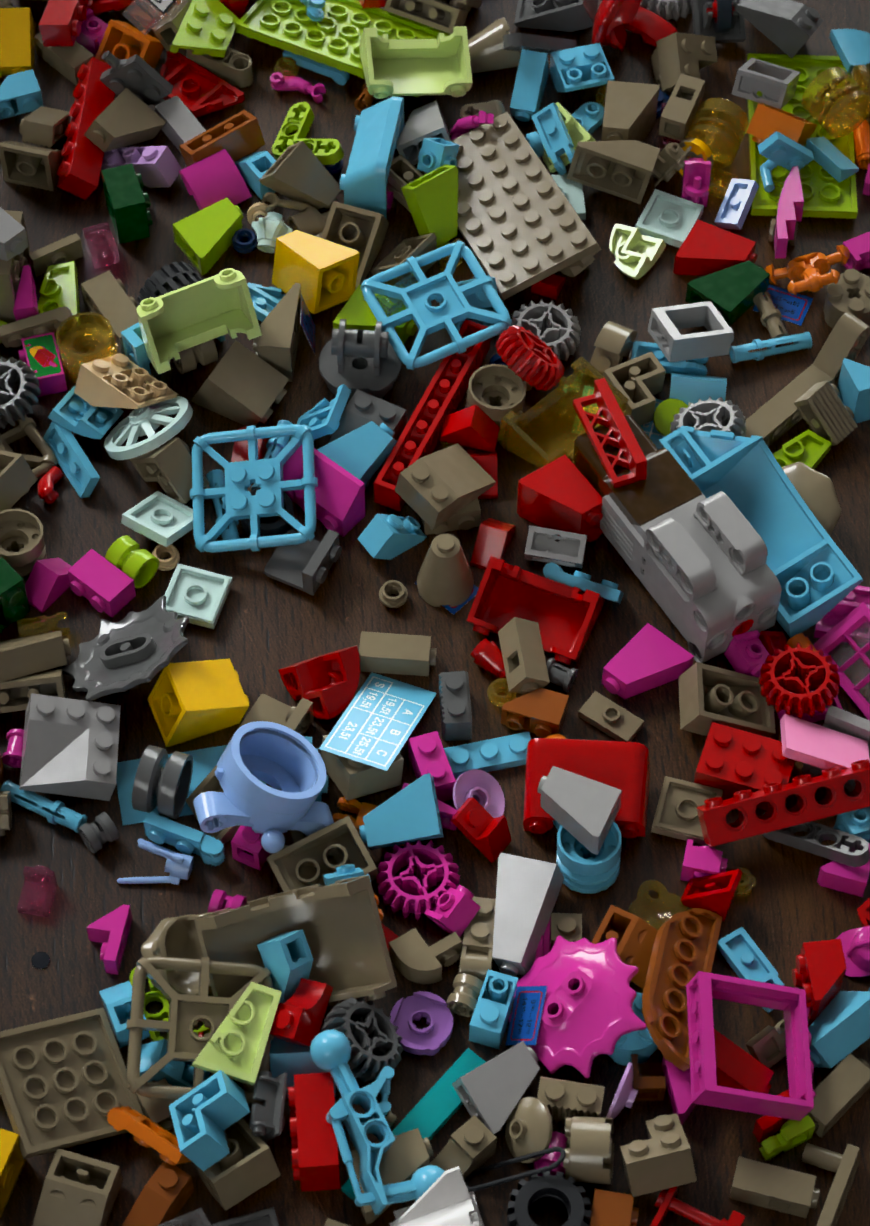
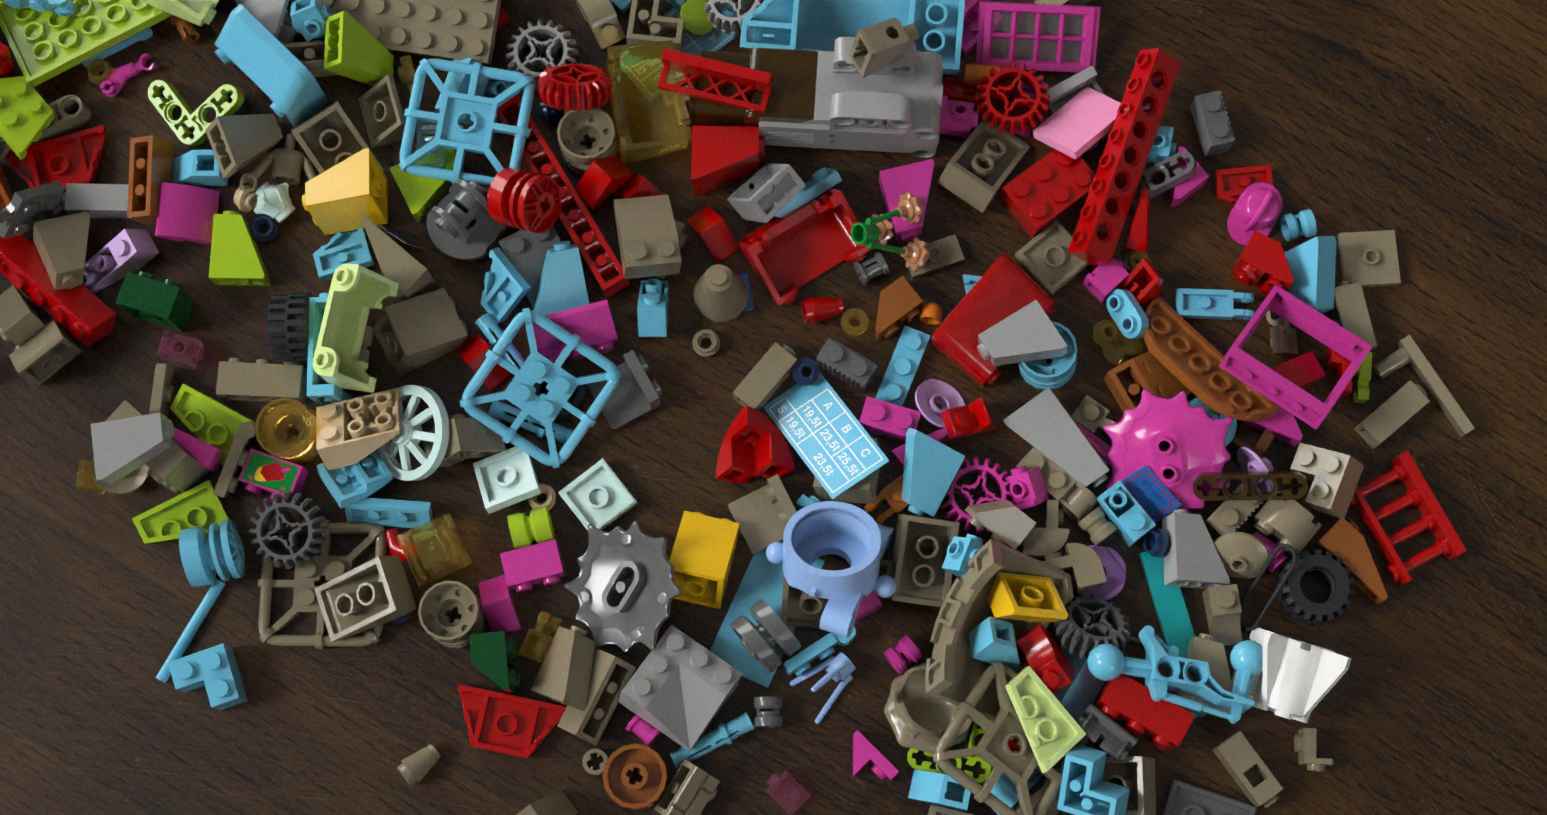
camera: 50 degrees left, 20 degrees up
dark tan brick [498,617,550,695] -> none
none -> clear yellow brick [396,513,472,588]
none -> red wheel [487,168,562,234]
none -> dark blue plate [792,358,820,386]
none -> dark tan torso [849,18,919,78]
none -> nougat plant [851,191,929,271]
none -> dark tan slope [965,500,1036,550]
none -> yellow slope [987,572,1068,623]
none -> dark tan brick [1042,543,1107,592]
none -> medium azure plate [1106,289,1149,339]
none -> red slope [1125,188,1150,253]
none -> dark blue plate [1143,529,1169,557]
none -> dark brown beam [1193,471,1308,501]

